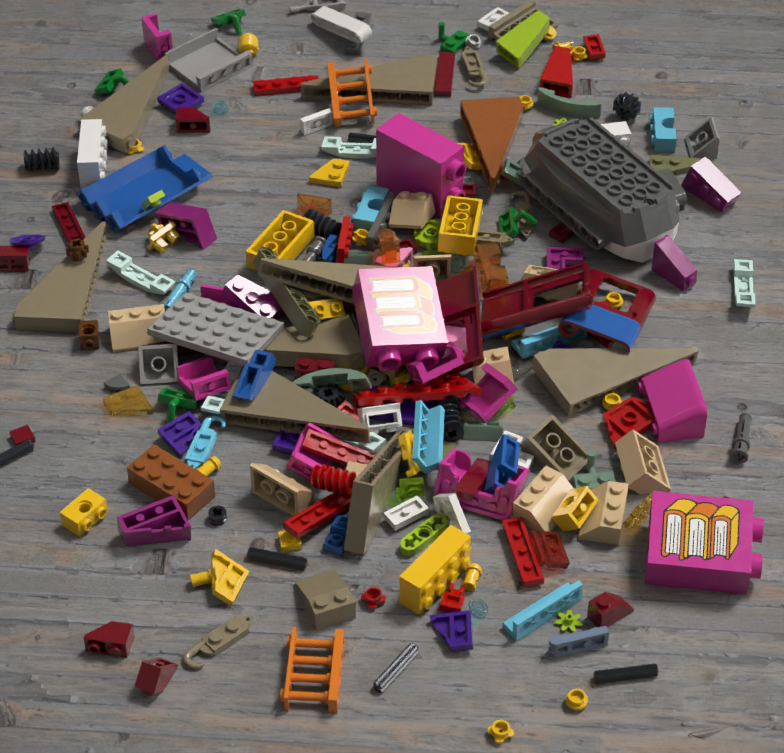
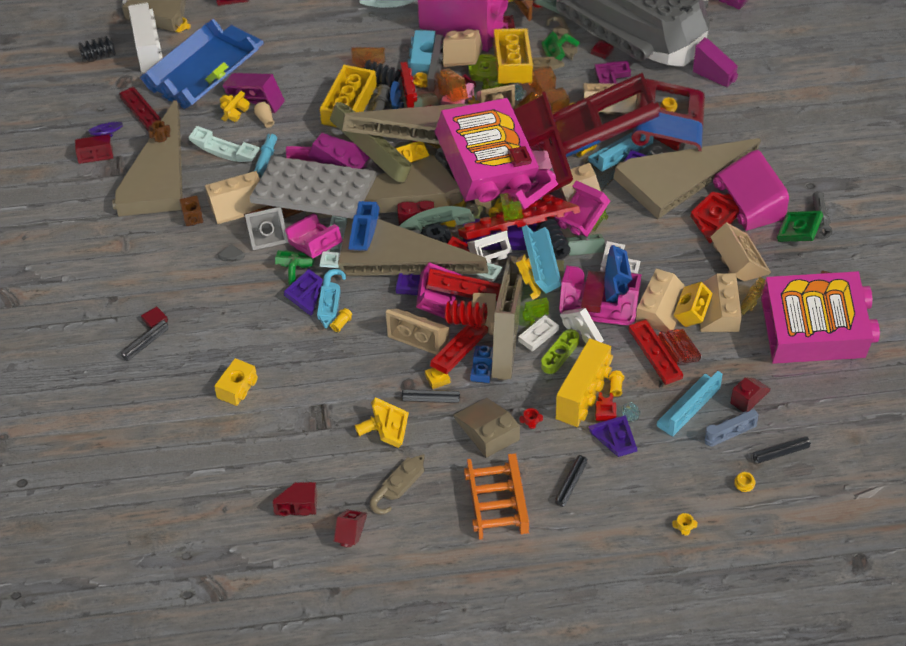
camera: 10 degrees left, 5 degrees up
clear yellow wing [103,385,154,416] -> none
magenta wedge [117,495,191,546] -> none
dark orange brick [127,444,216,521] -> none
black bush [208,505,227,526] -> none
yellow wing [309,159,350,188] -> none
dark tan slope [519,414,588,481] -> none
lime plant [555,610,583,632] -> none
sand green plate [573,450,616,490] -> none
yellow plate [602,393,622,410] -> none
light aqua slope [734,259,756,307] -> none
none -> tan cone [254,102,274,128]
none -> clear neon green bracket [500,193,523,221]
none -> dark red tile [507,146,532,167]
none -> green tile [777,211,824,242]

